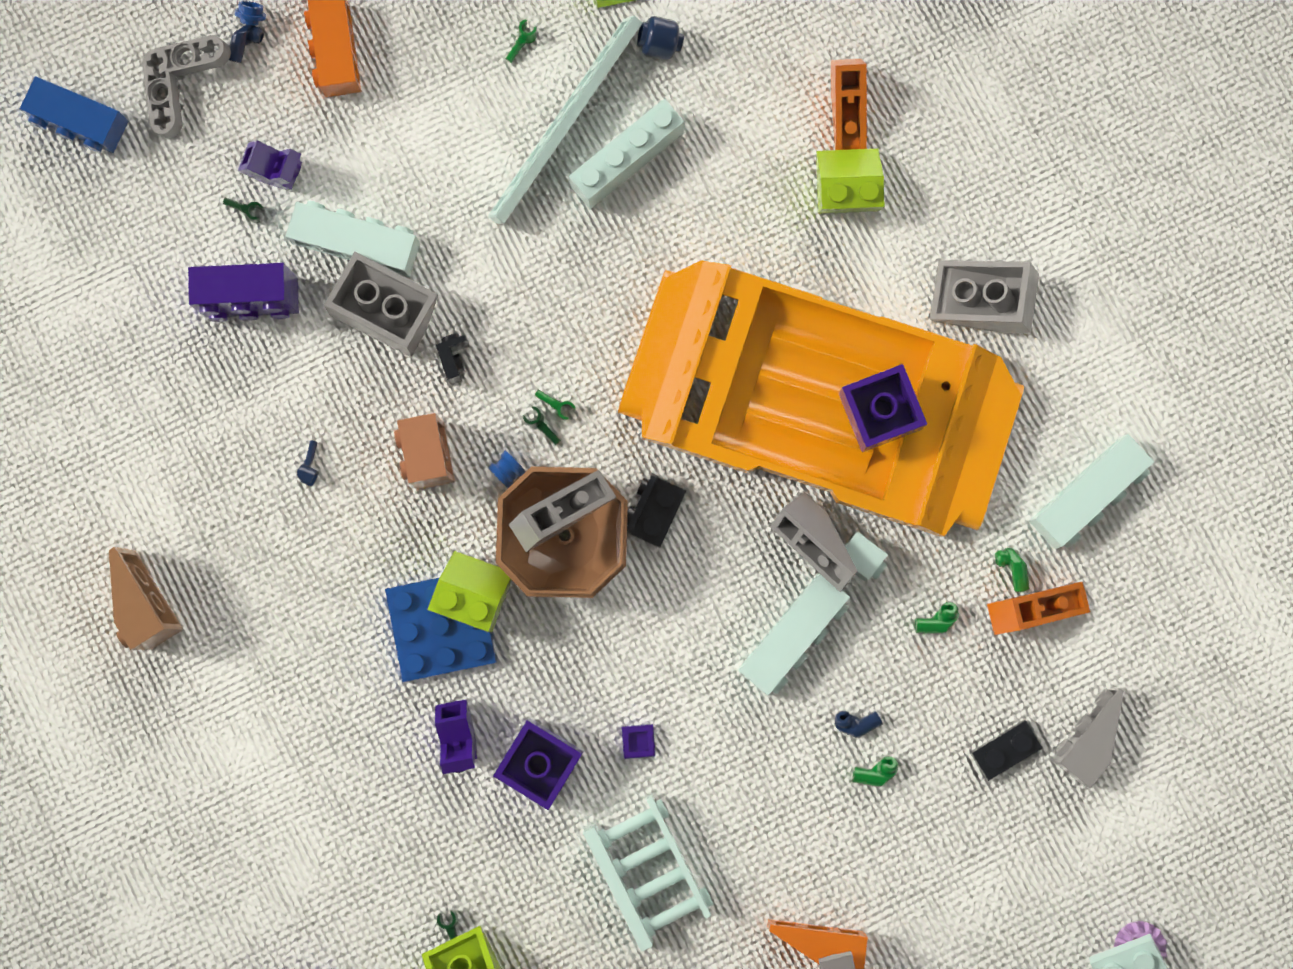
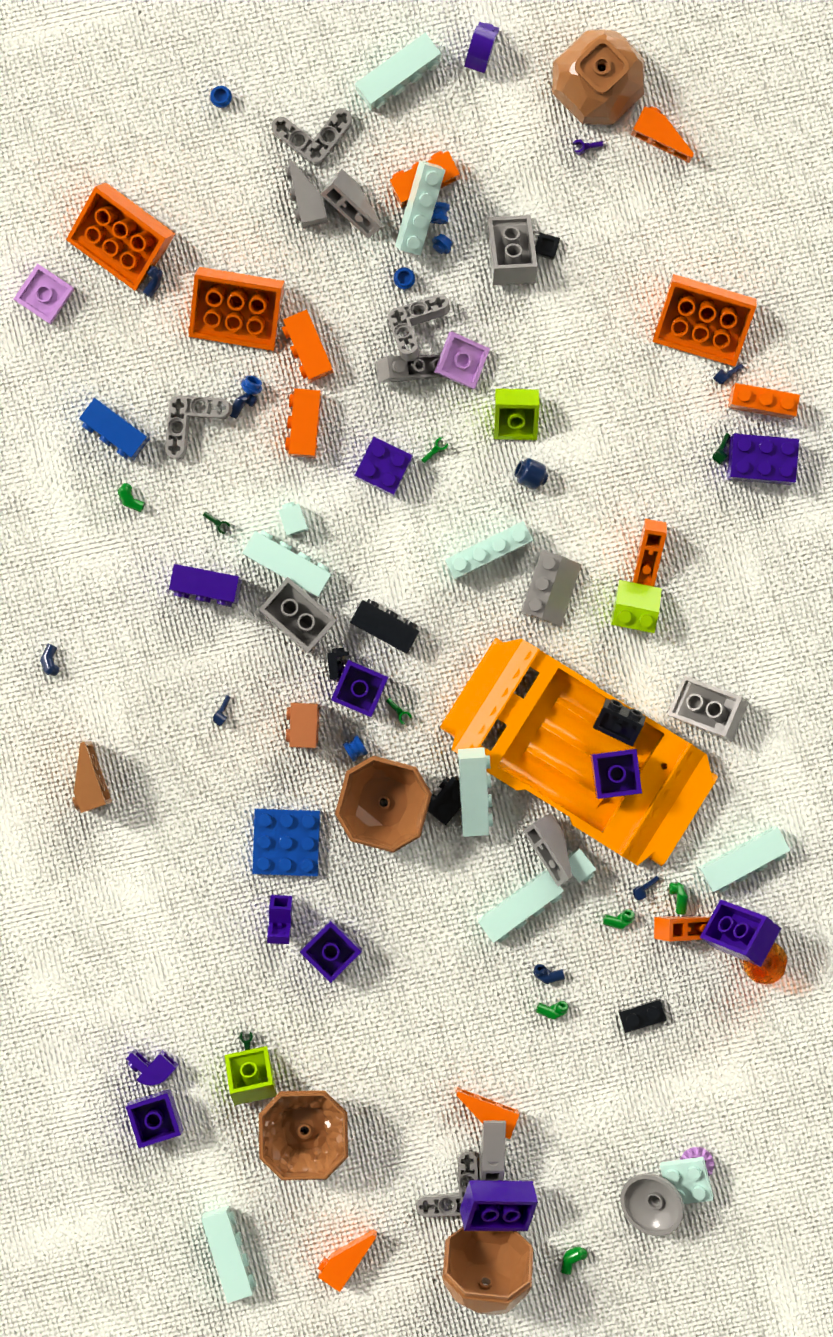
camera: 10 degrees right, 5 degrees up
brick [238,140,302,190] -> none
lime slope [427,551,512,632] -> none
light aqua tile [488,16,643,224] -> none
light grey slope [509,470,616,552] -> none
dark green hand [523,406,561,446] -> none
light aqua fence [583,794,714,952] -> none
dark purple tile [621,724,656,759] -> none
light grey slope [1052,687,1124,788] -> none
none -> dark blue arm [40,643,59,676]
none -> green arm [118,483,145,512]
none -> light aqua brick [278,502,308,537]
none -> dark purple brick [331,660,389,717]
none -> black brick [350,598,420,654]
none -> dark purple brick [354,436,413,497]
none -> light aqua brick [458,747,493,837]
none -> light grey slope [520,550,582,626]
none -> black bracket [593,698,646,747]
none -> dark blue hand [633,876,660,900]
none -> dark purple brick [700,899,782,967]
none -> clear orange brick [739,942,787,984]

